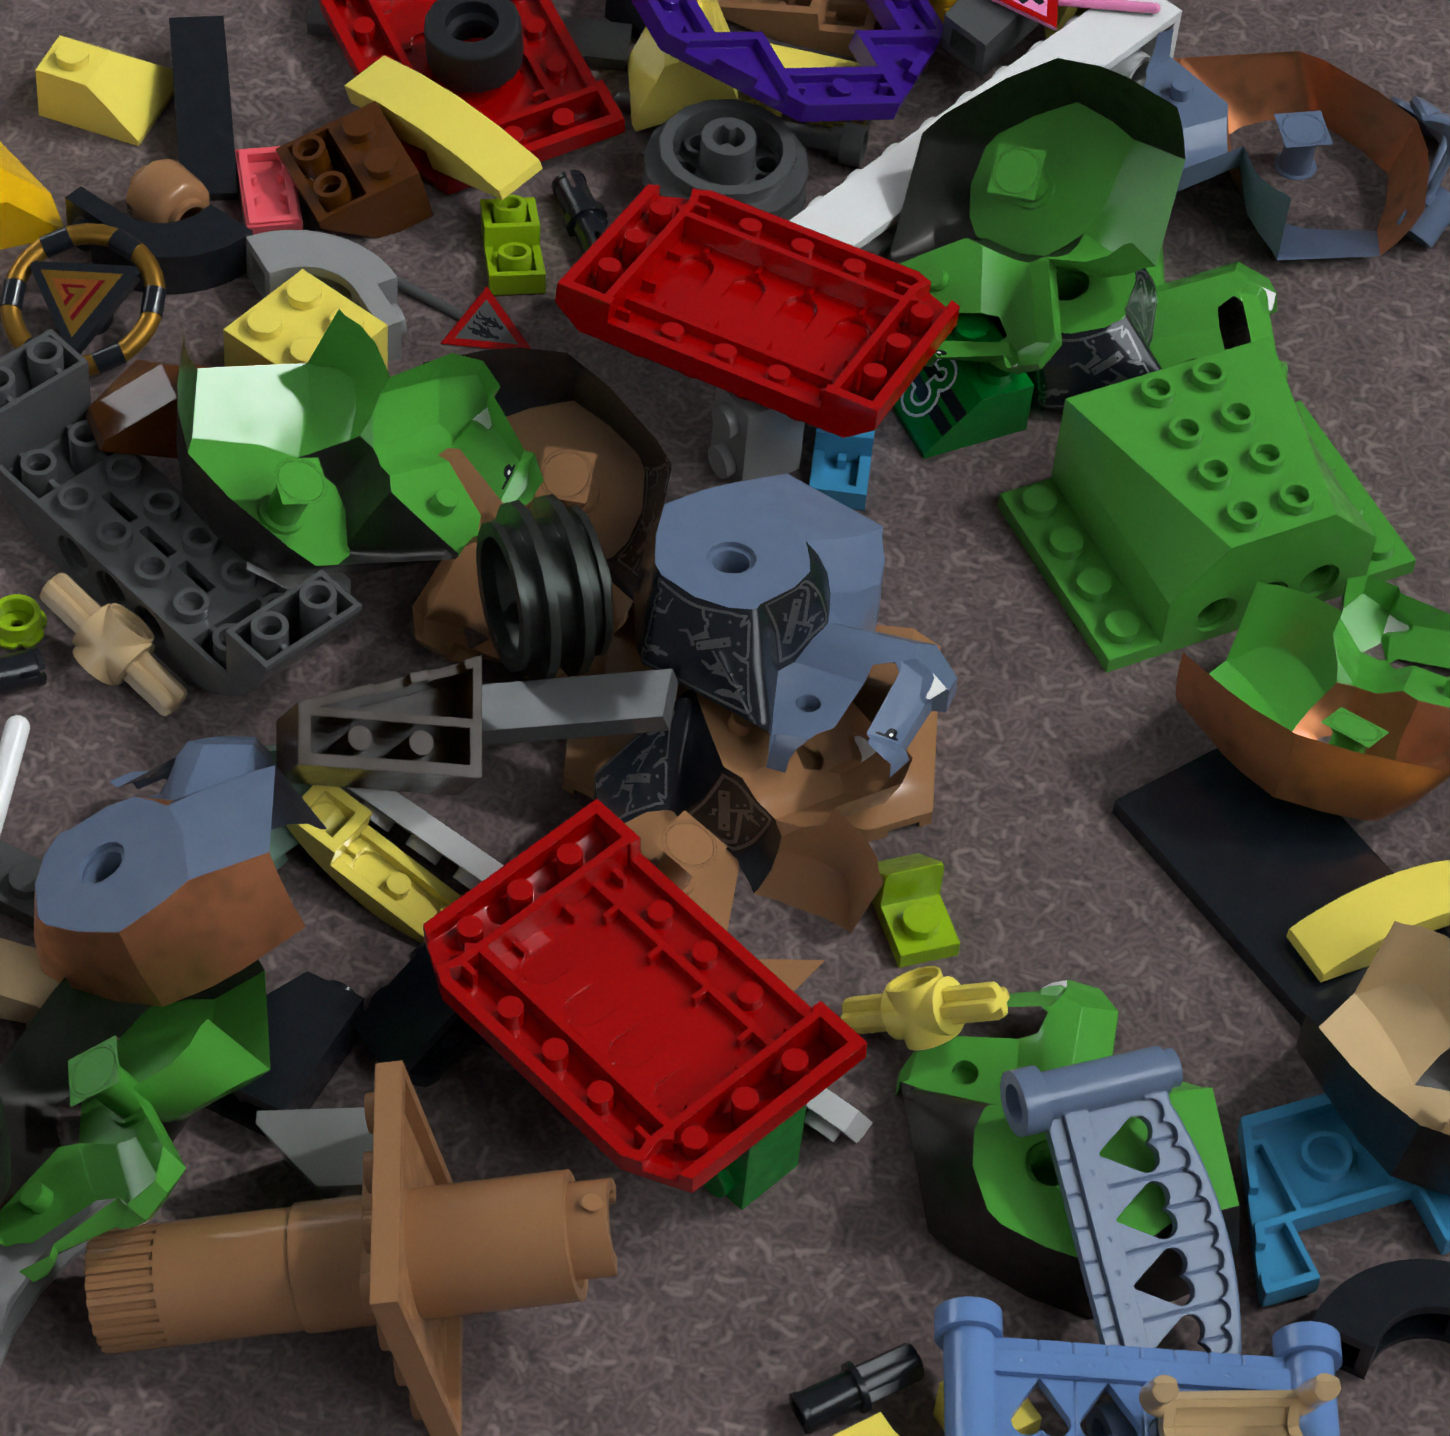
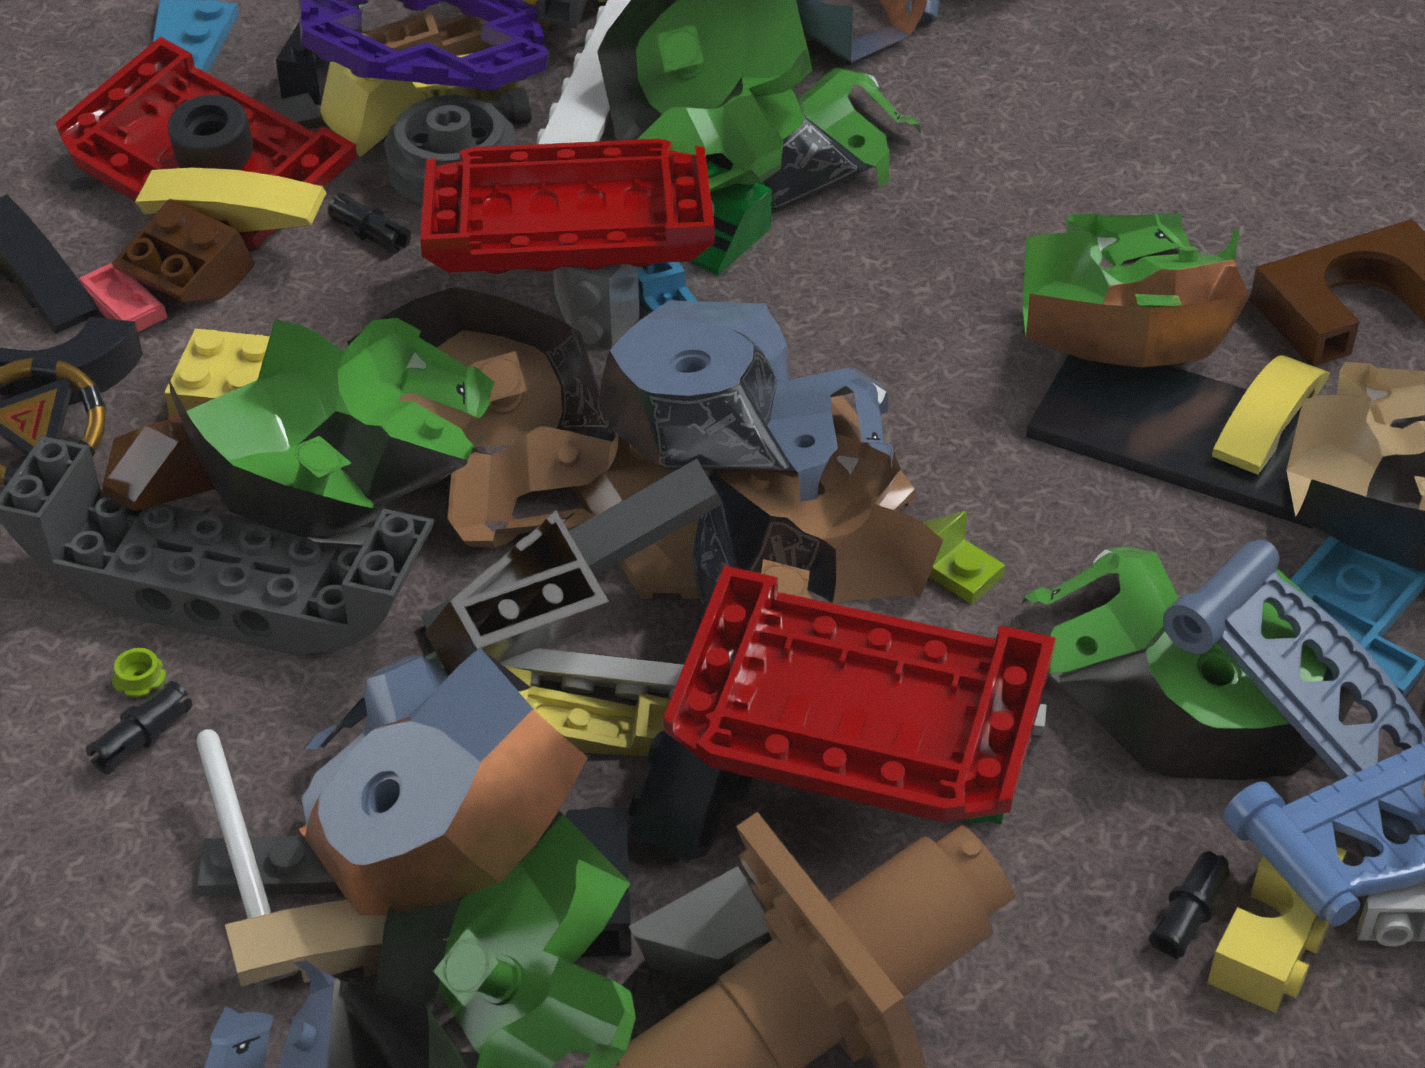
camera: 25 degrees left, 5 degrees down
tan axle [40,573,188,716] -> none
medium nougat head [126,158,210,223] -> none
light grey arch [246,230,407,362] -> none
piece [397,276,531,349] -> none
pearl dark grey wheel [476,494,613,680] -> none
lime slope [479,194,546,295] -> none
light yellow axle [840,966,1010,1051] -> none
bright green wedge [997,337,1416,673] -> none

